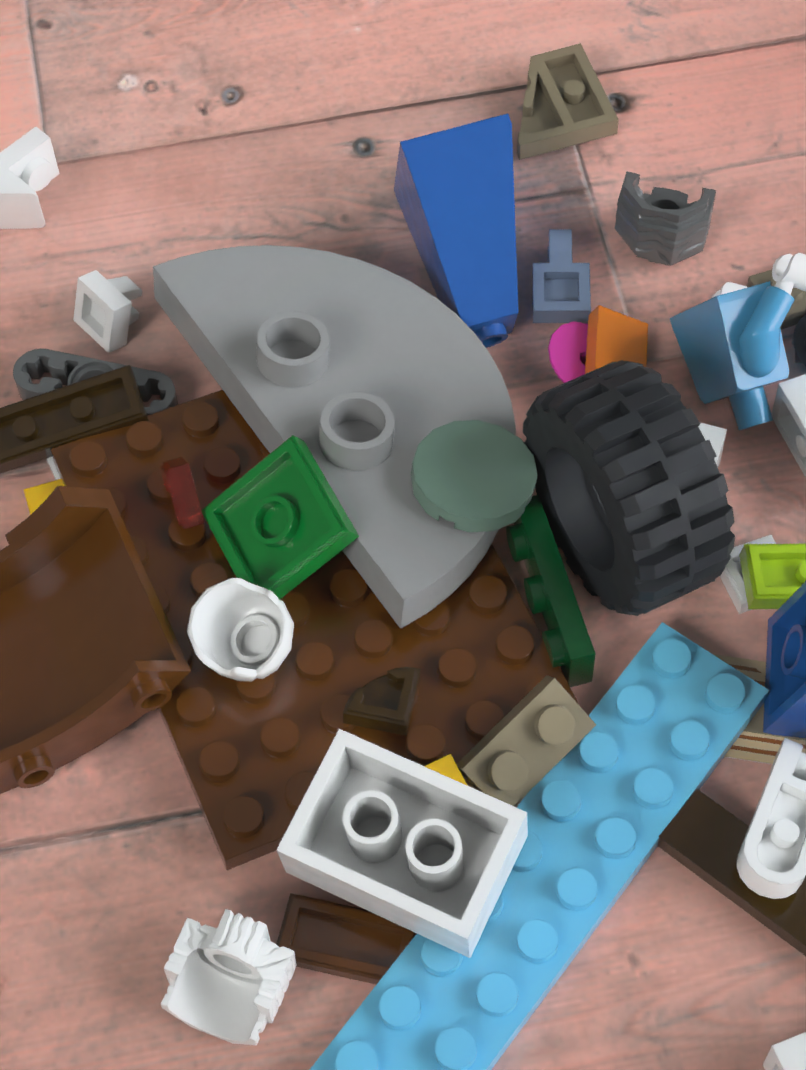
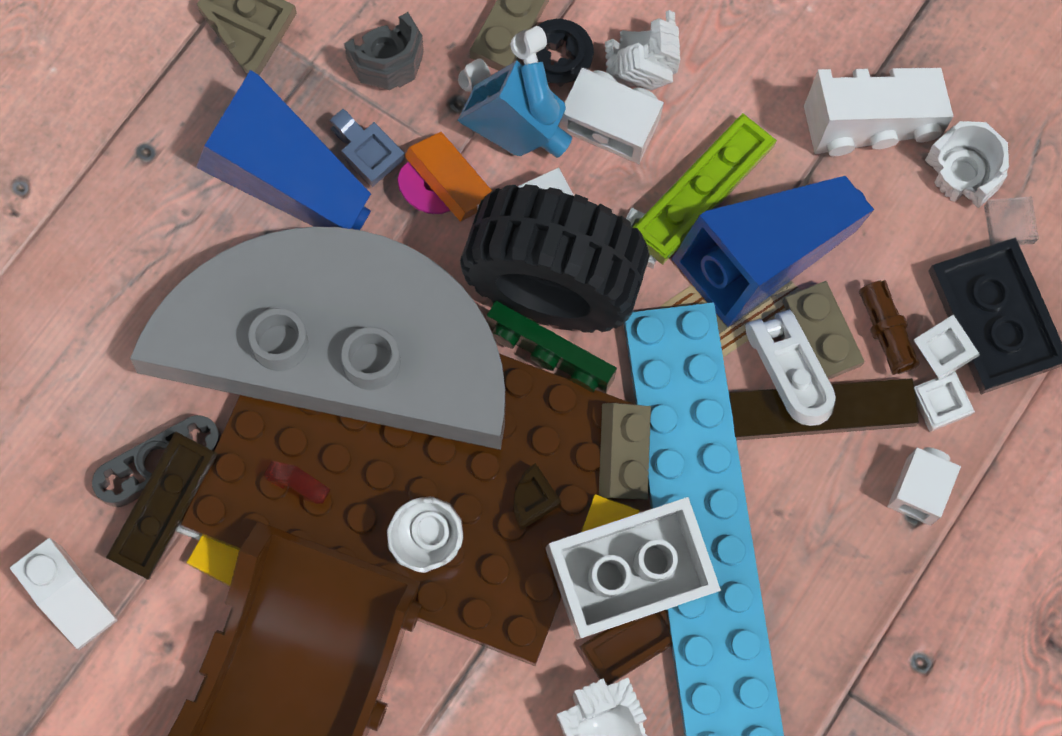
camera: 50 degrees left, 15 degrees up
white tile [73,270,142,353] -> none
green tile [201,435,359,600] -> none
sand green tile [410,420,538,532] -> none

